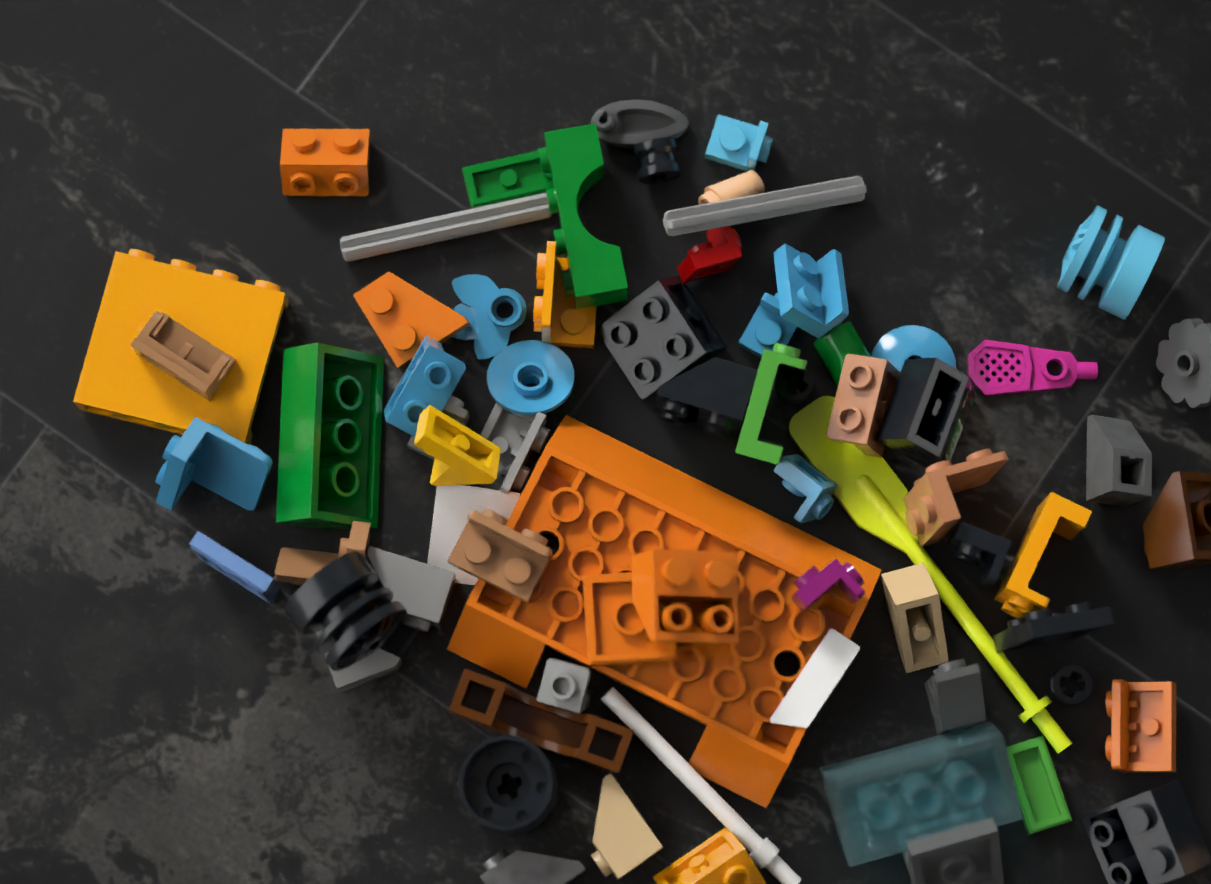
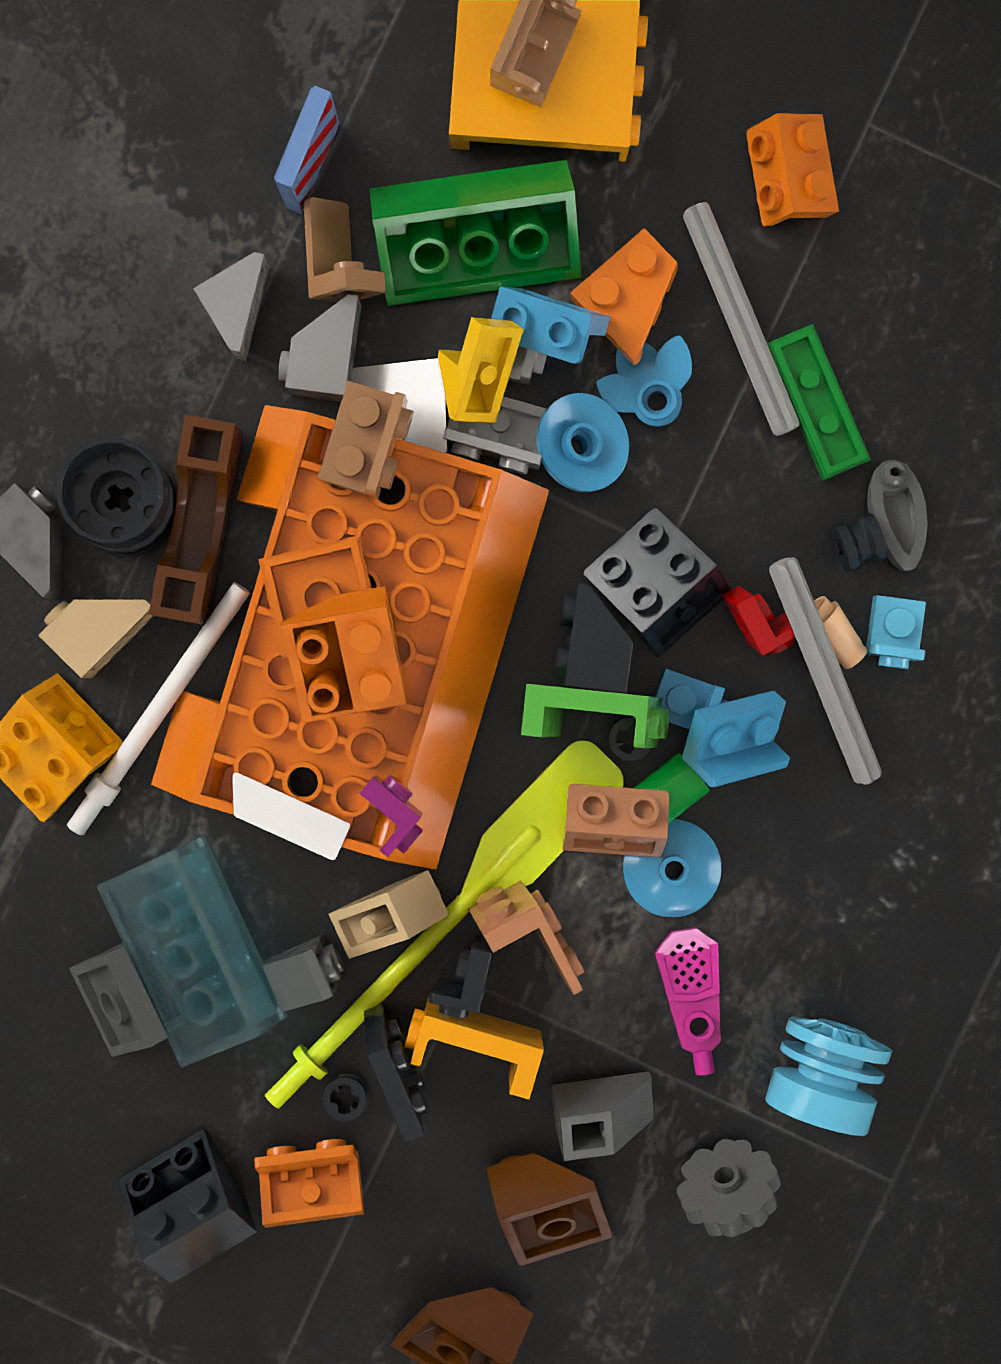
camera: 85 degrees right, 10 degrees up
dark azure bracket [155,417,272,511] -> none
black wheel [285,551,407,671] -> none
light orange bracket [533,241,597,349] -> none
light grey bracket [537,658,594,713] -> none
green arch [538,123,628,310] -> none
dark azure bracket [773,454,838,523] -> none
black slope [876,358,975,468] -> none
bright green tile [999,736,1072,835] -> none

